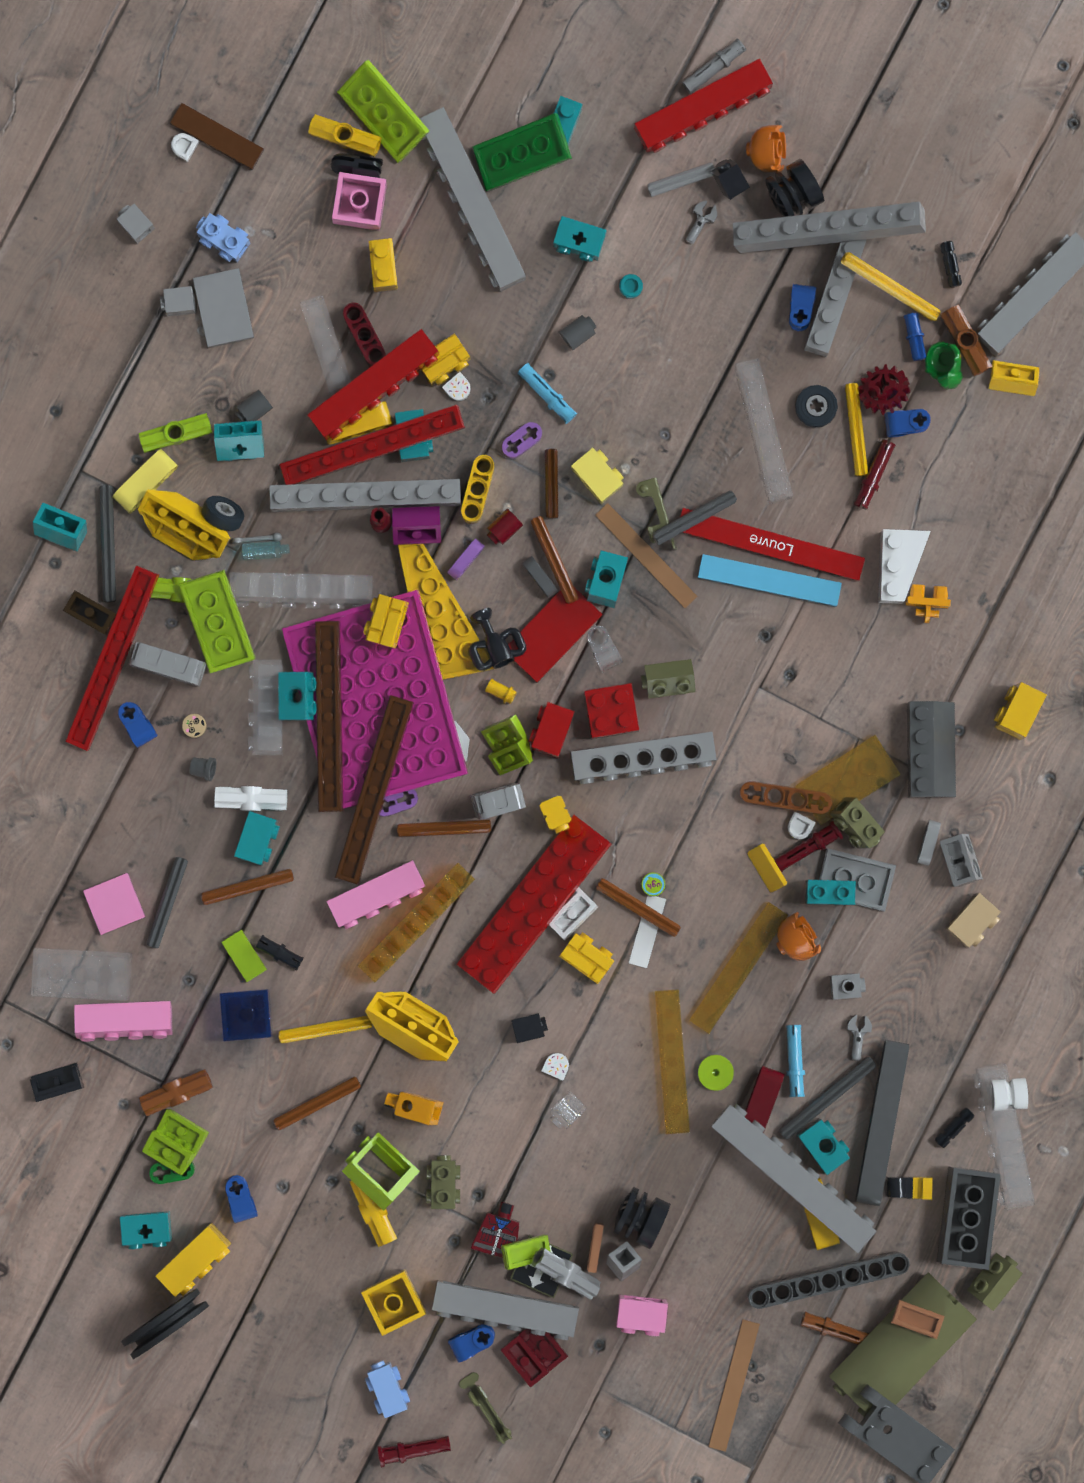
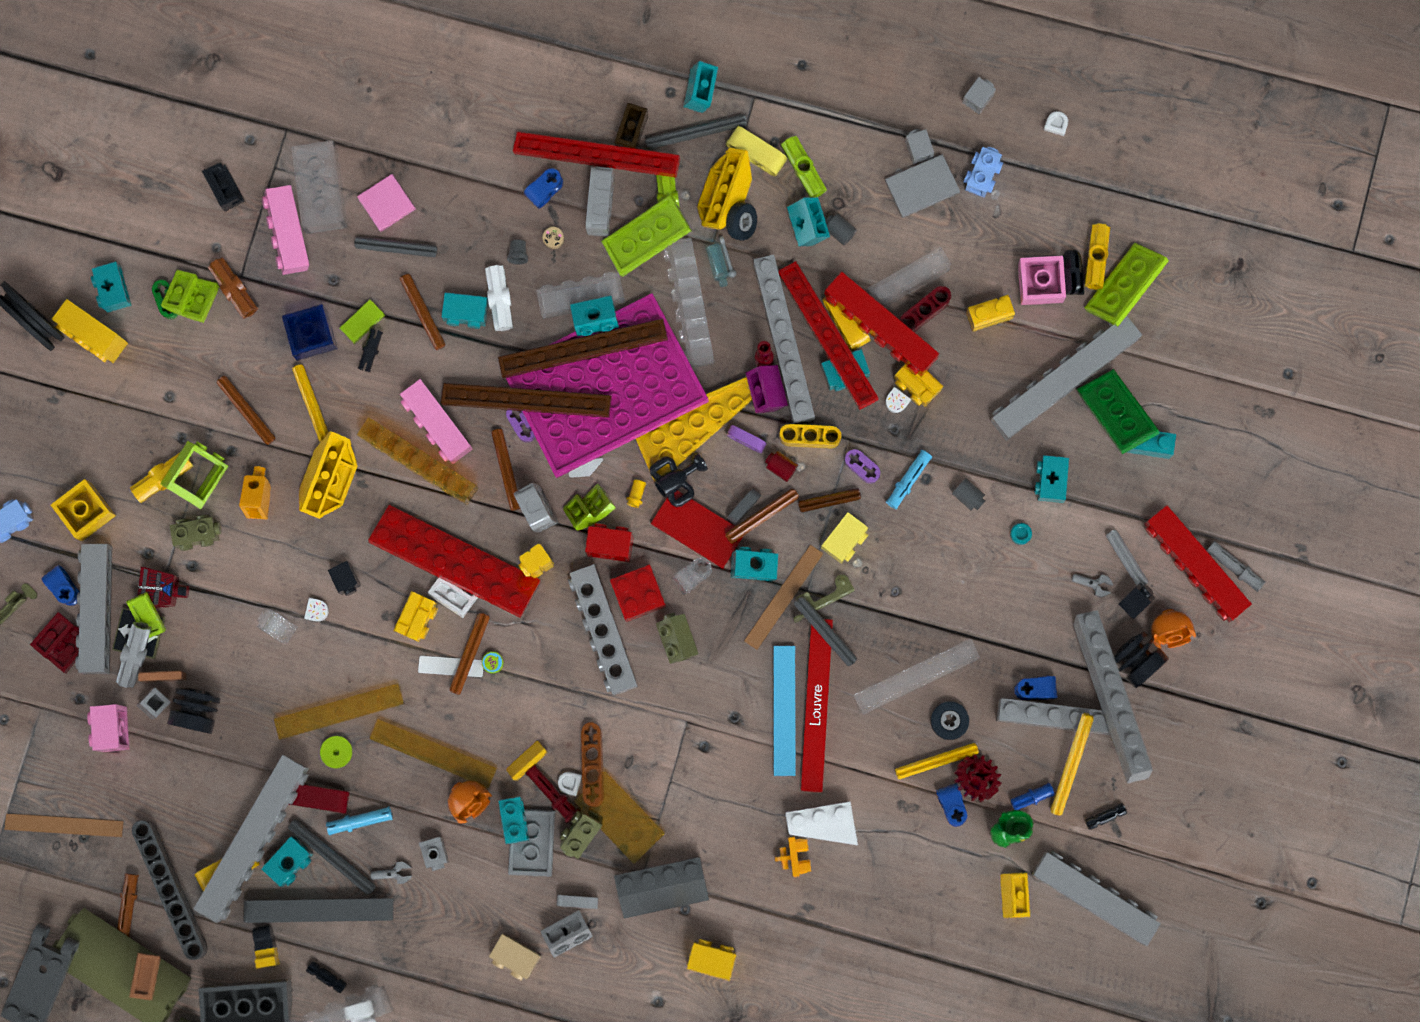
camera: 90 degrees right, 5 degrees down
reddish brown tile [170,103,264,170] -> none
blue piece [225,1175,258,1223] -> none
yellow brick [364,594,409,648] -> none
dark red pin [853,439,896,510] -> none
dark orange piece [940,304,992,377] -> none

